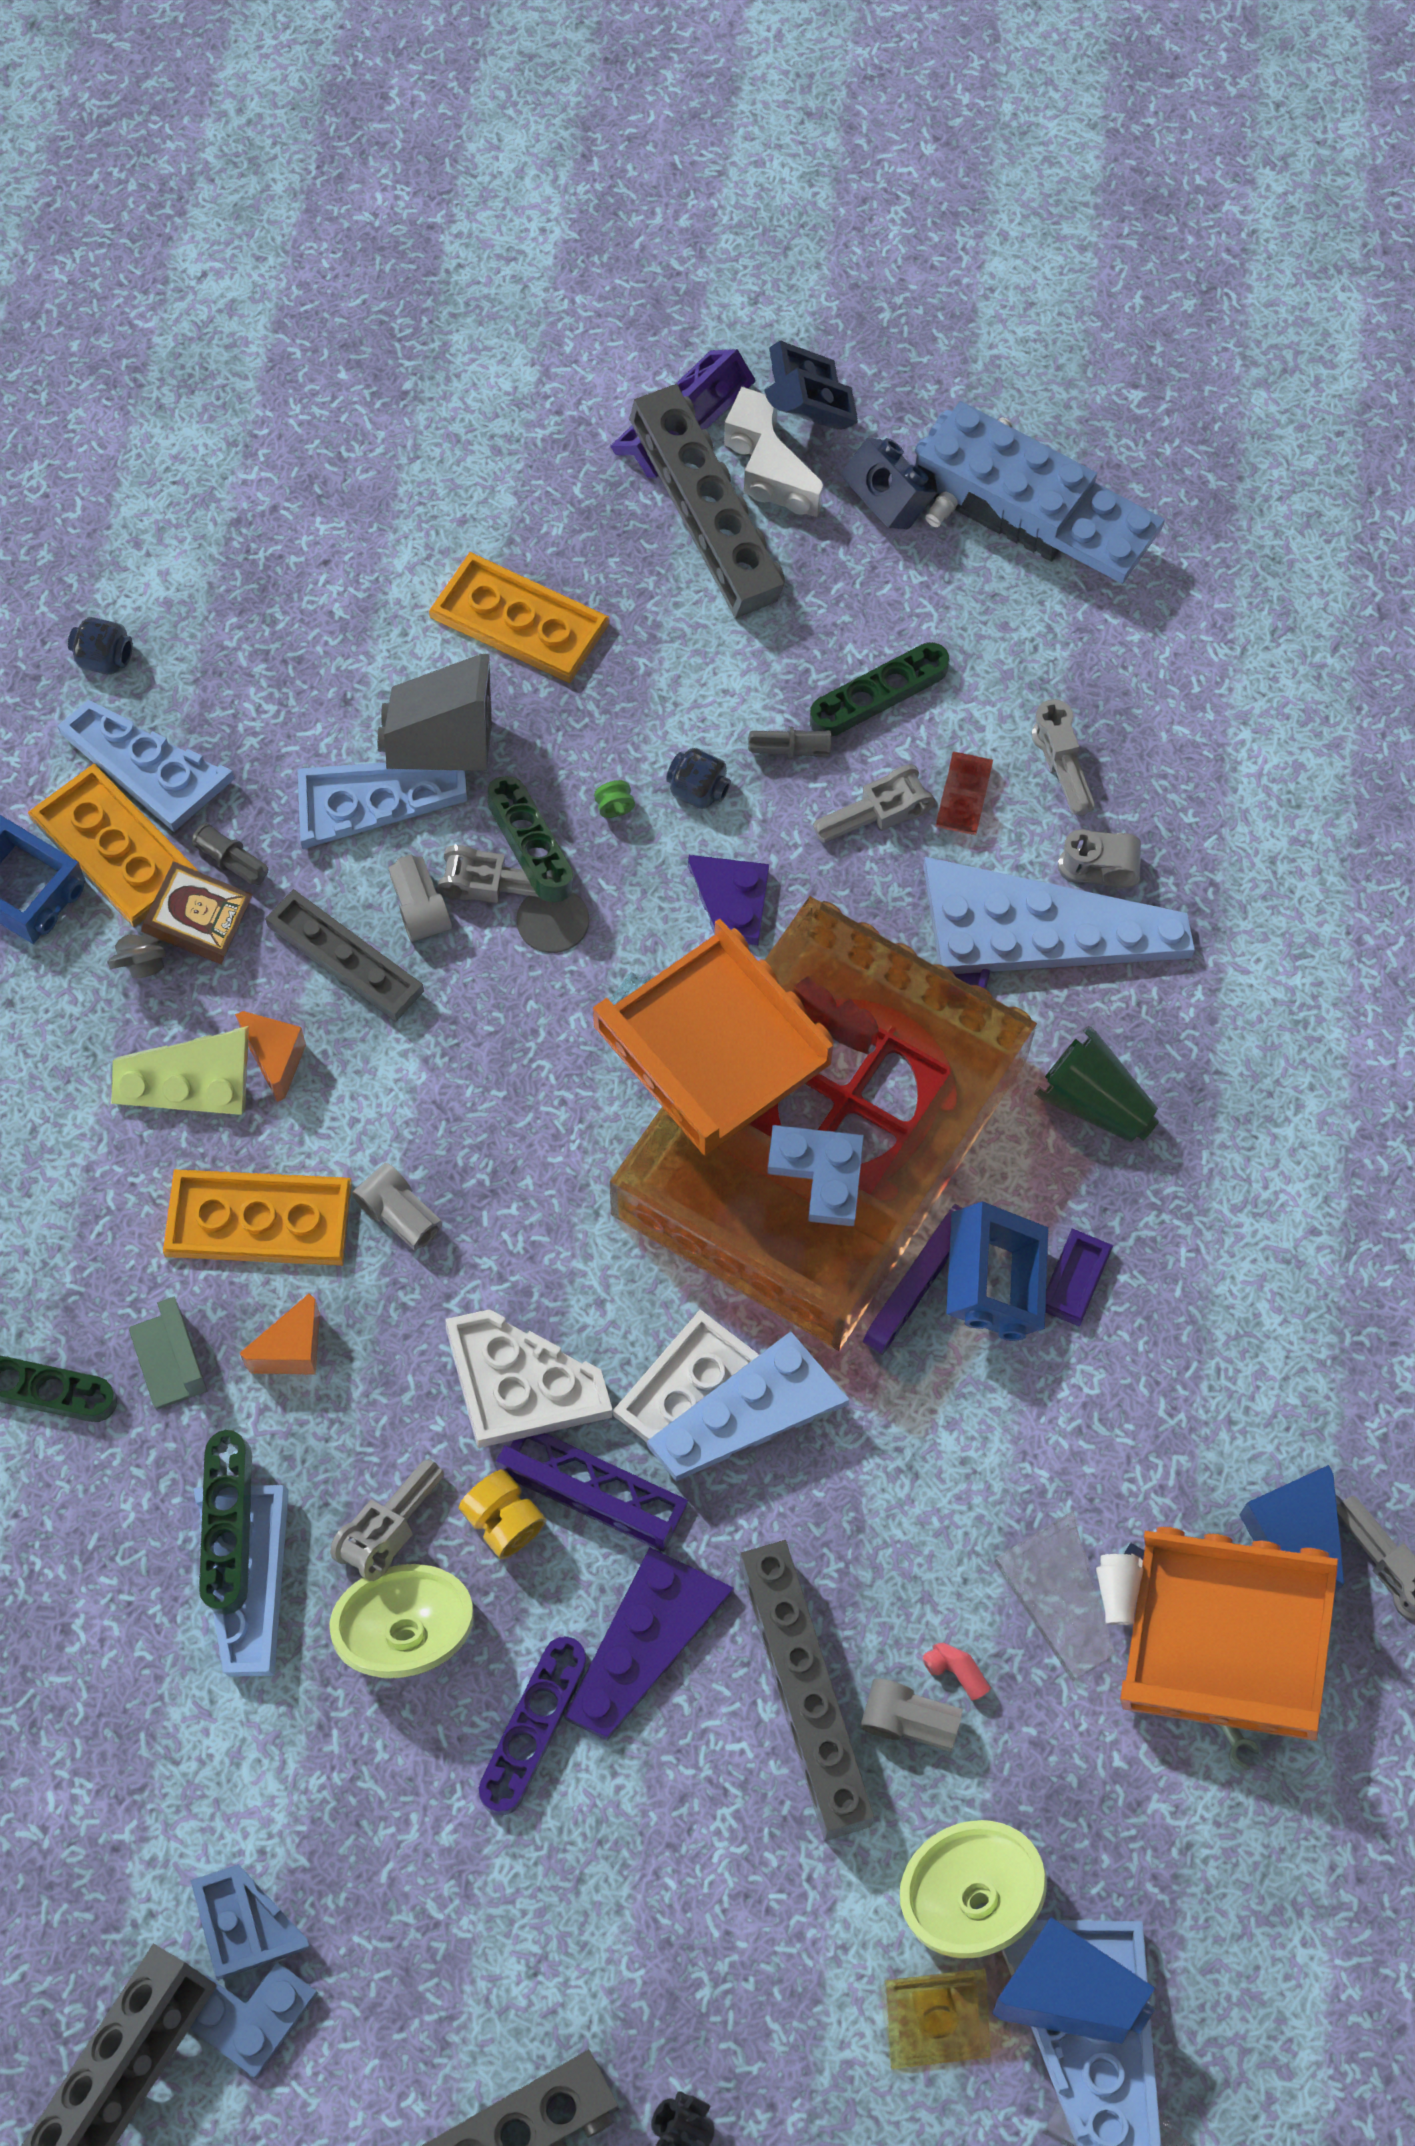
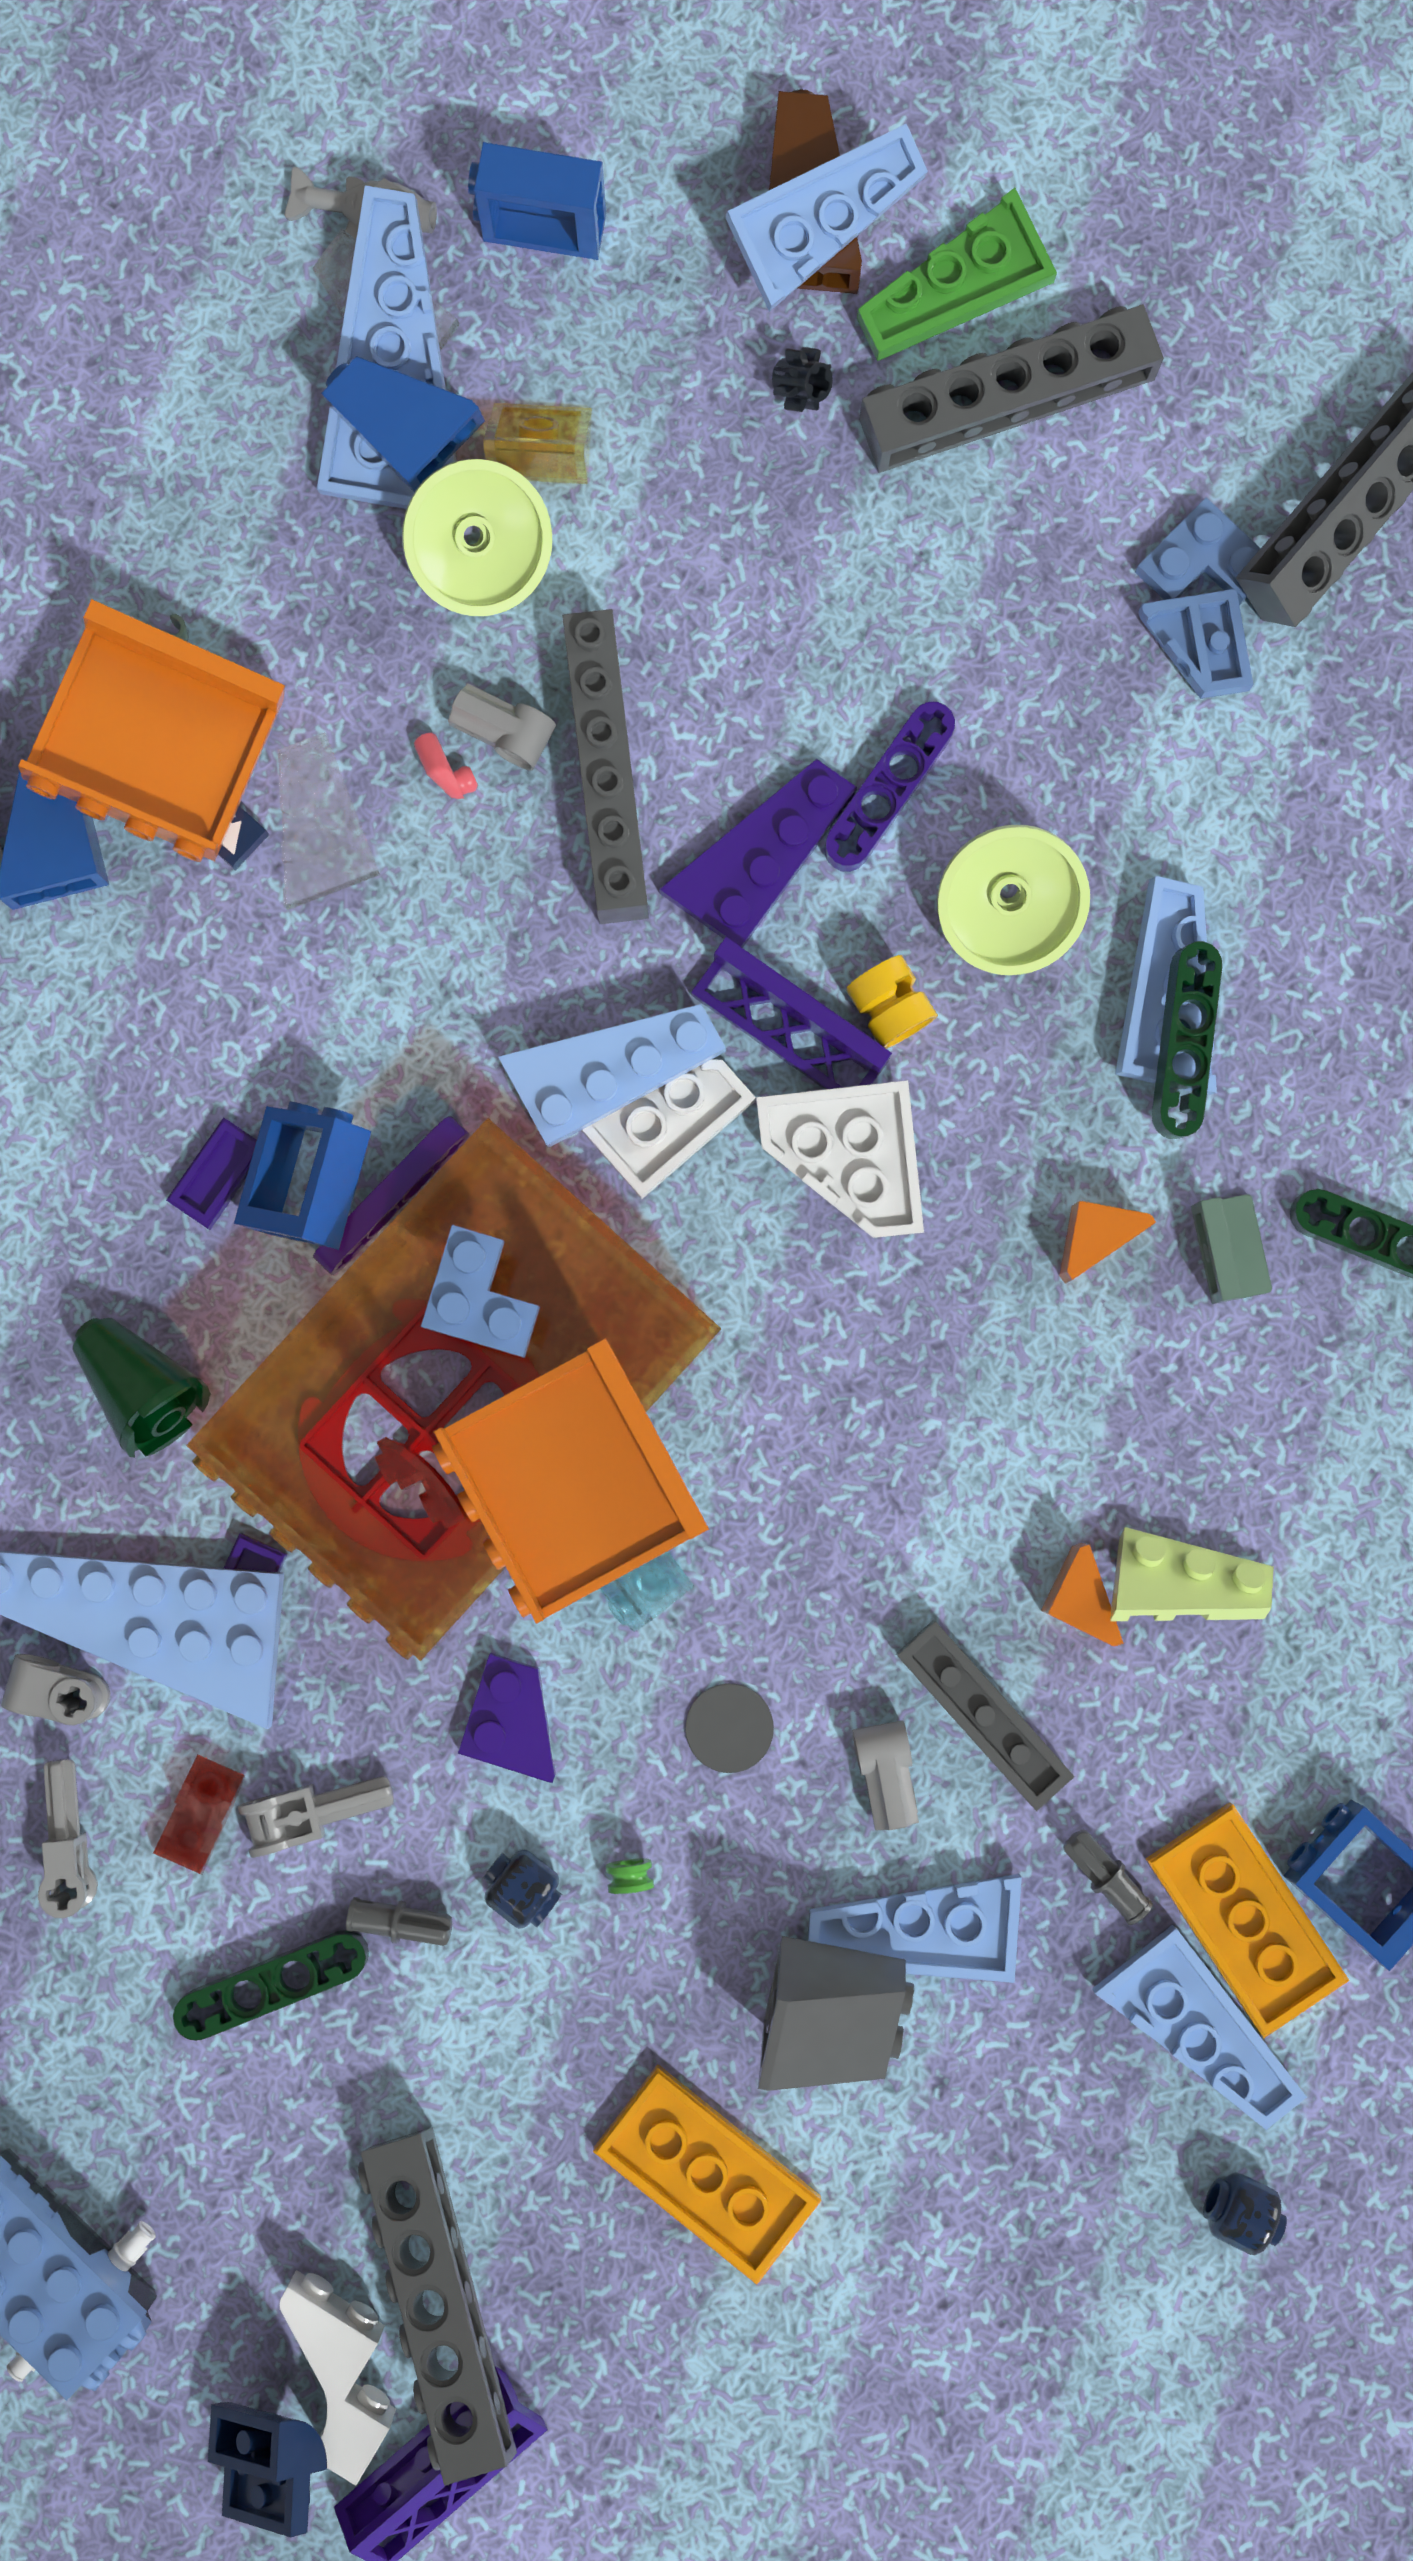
camera: 170 degrees left, 20 degrees up
dark grey animal [107,933,170,978] -> none
tile [141,861,253,965] -> none
light orange tile [163,1169,352,1266] -> none
light grey connector [330,1459,444,1581] -> none
light grey piece [352,1162,442,1251] -> none
light grey connector [437,845,555,903] -> none
dark green beam [488,776,573,902] -> none
dark blue brick [839,438,937,529] -> none
white cone [1096,1554,1143,1625] -> none

